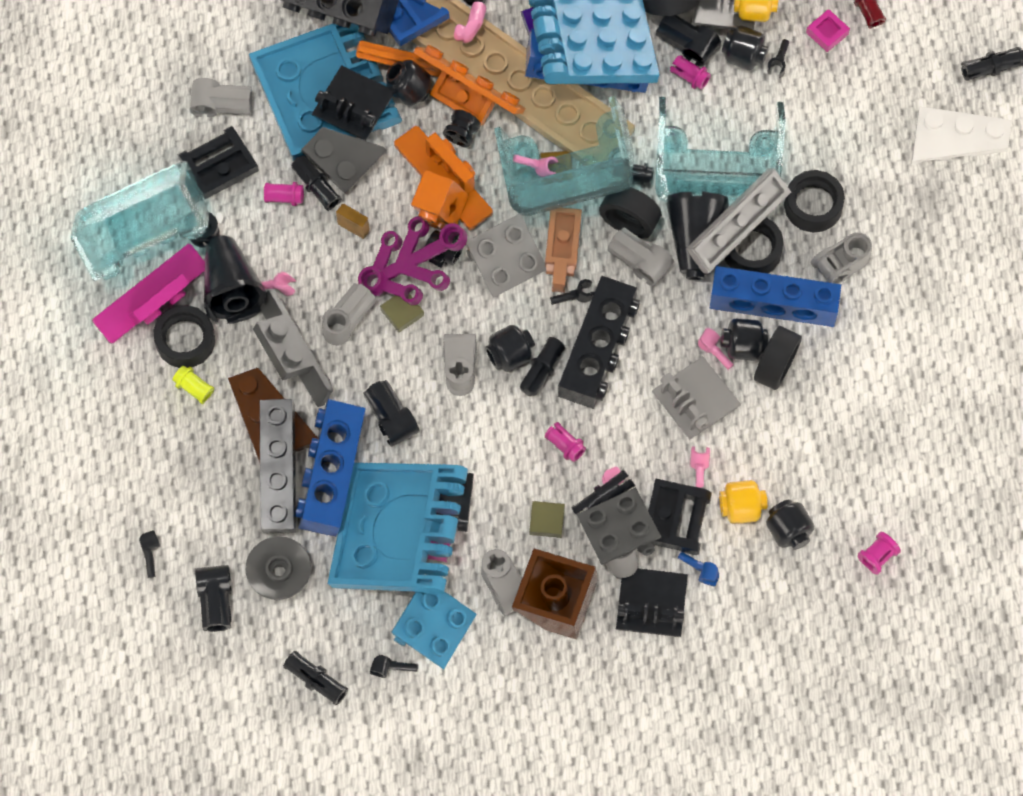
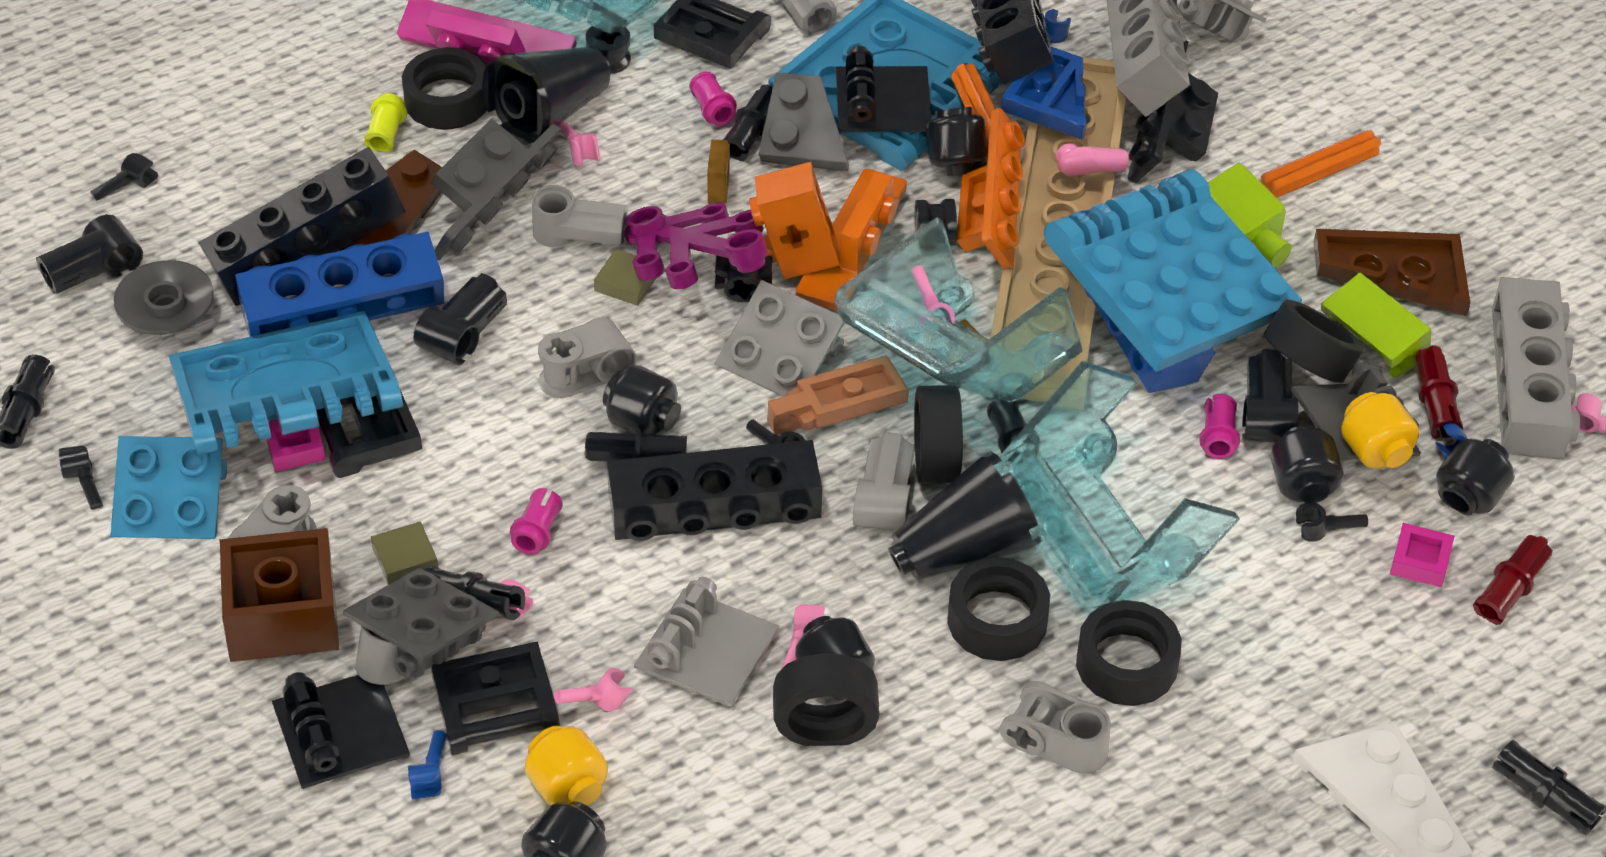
camera: 60 degrees right, 20 degrees down
light grey tile [686,168,791,273] -> none
blue brick [709,266,842,327] -> none

